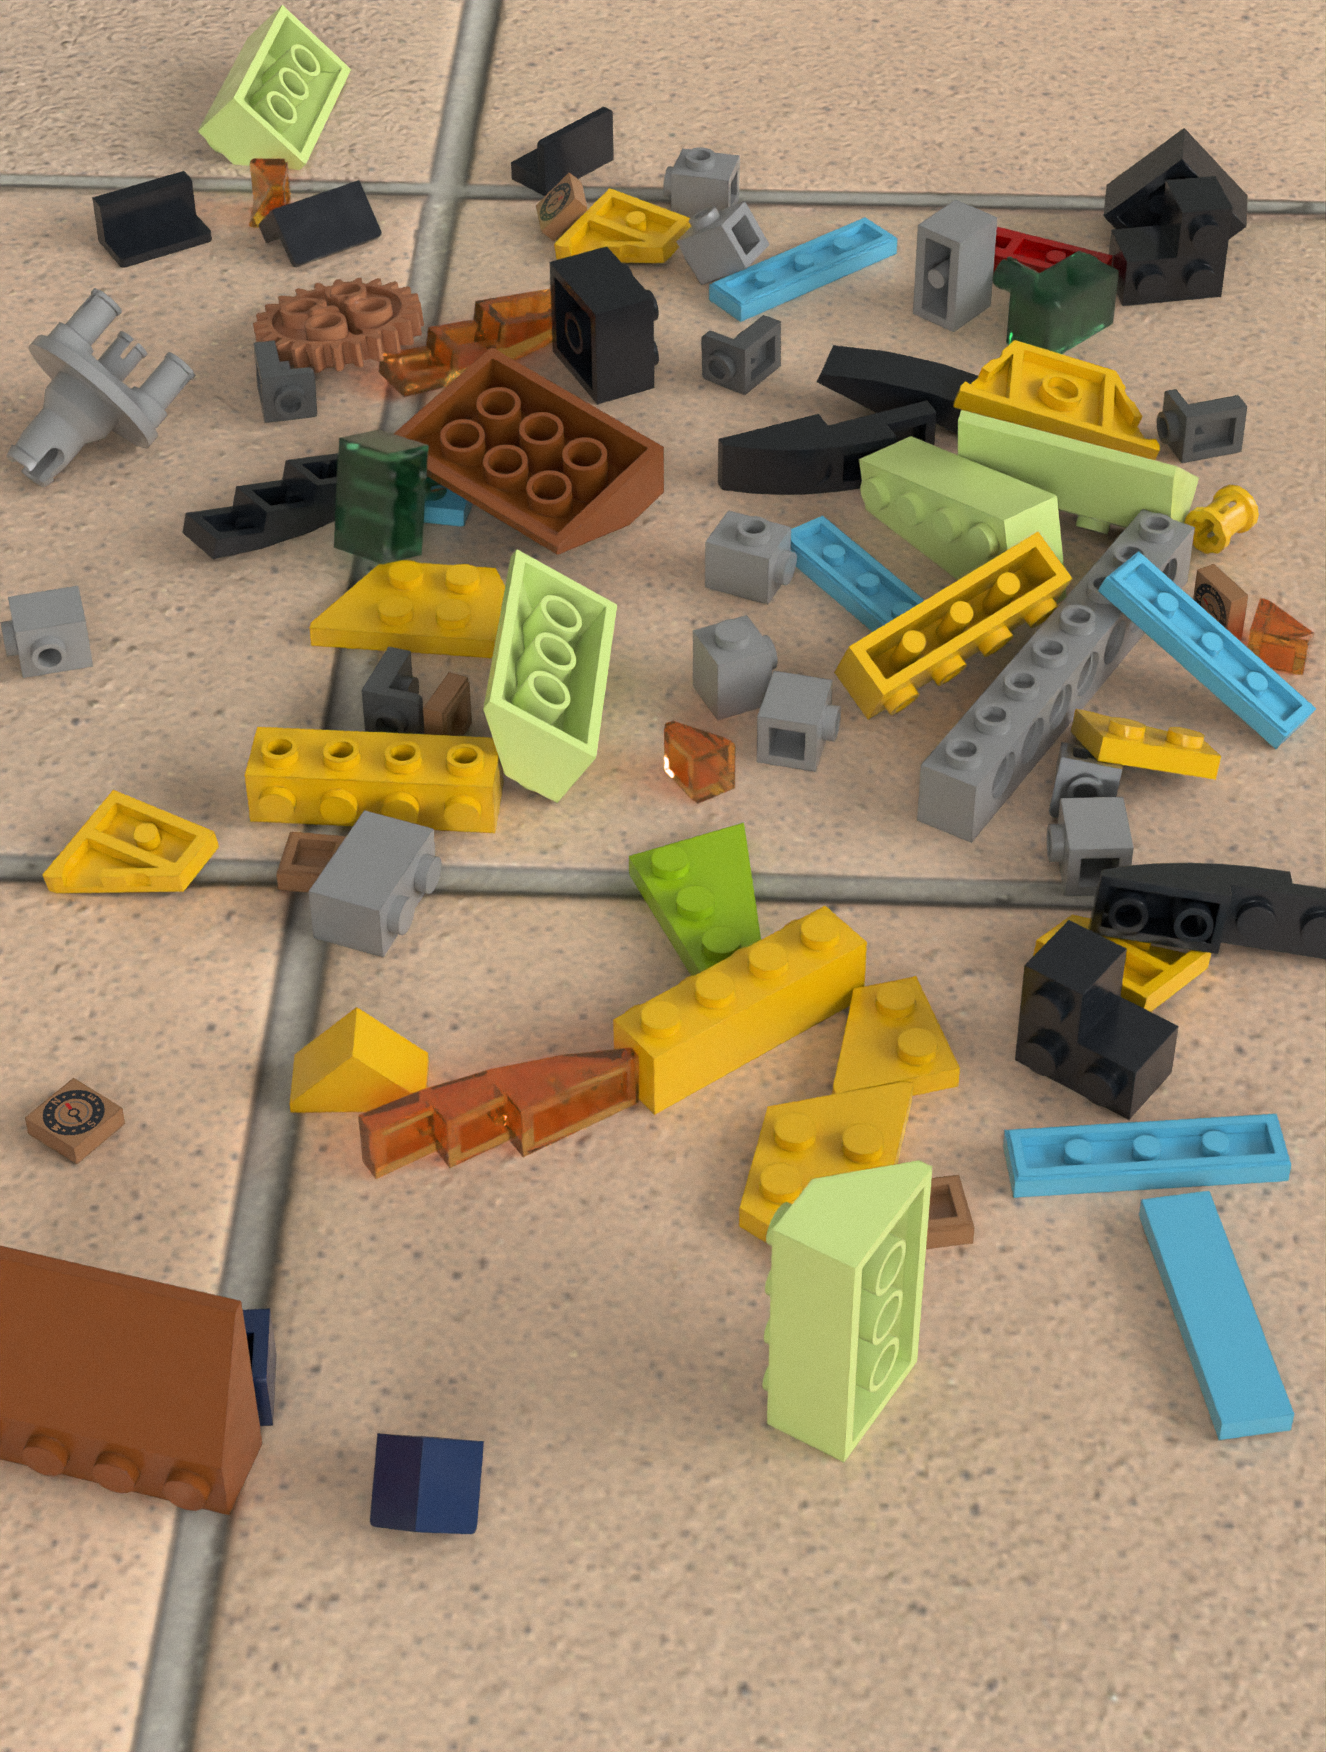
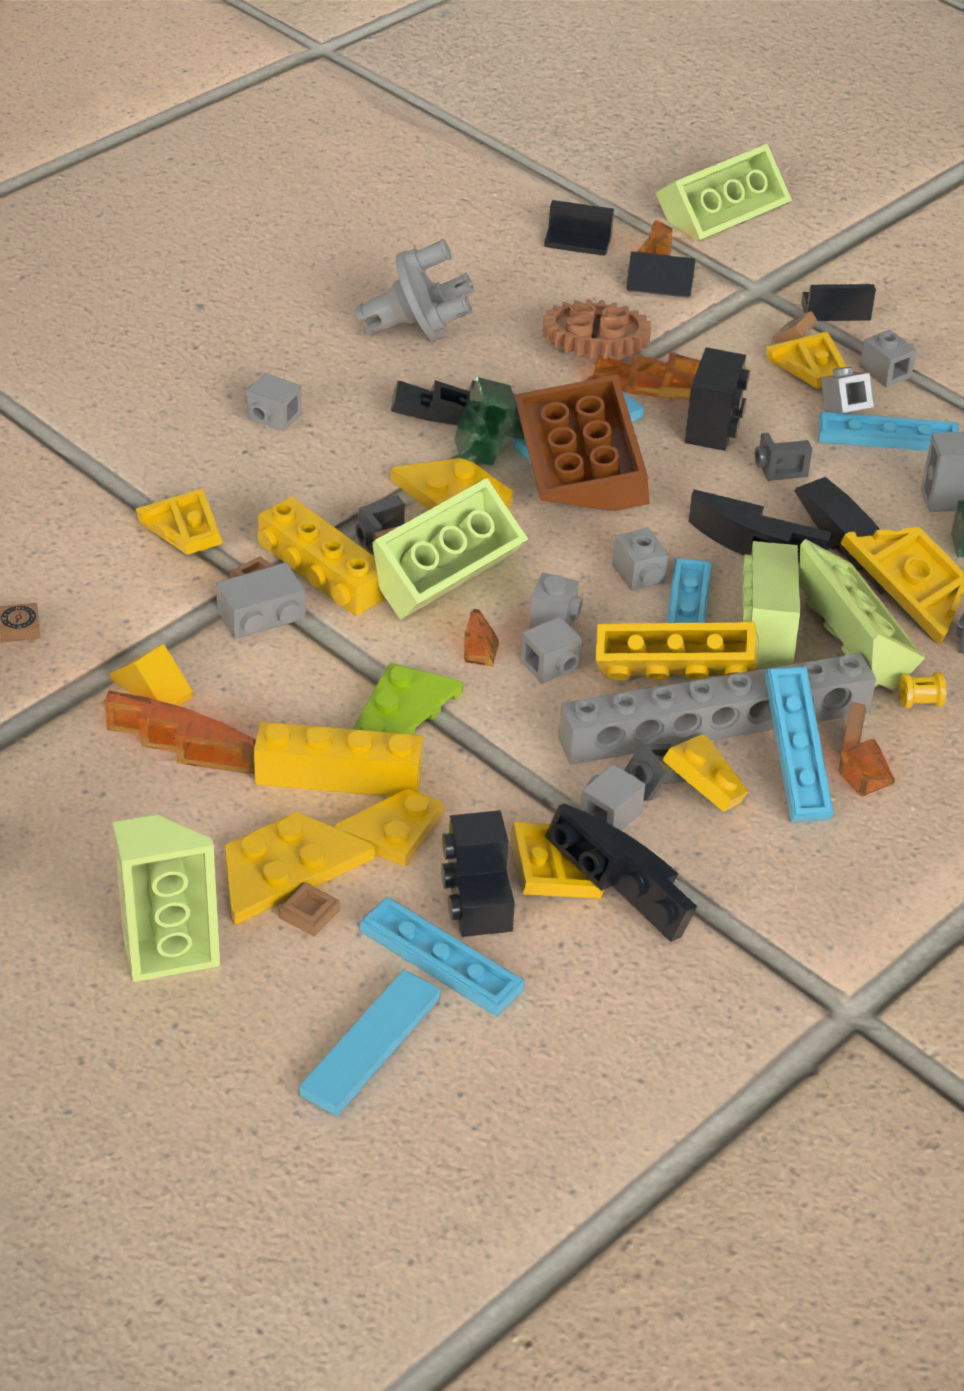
camera: 40 degrees right, 0 degrees up
dark grey bracket [254,340,317,423] -> none

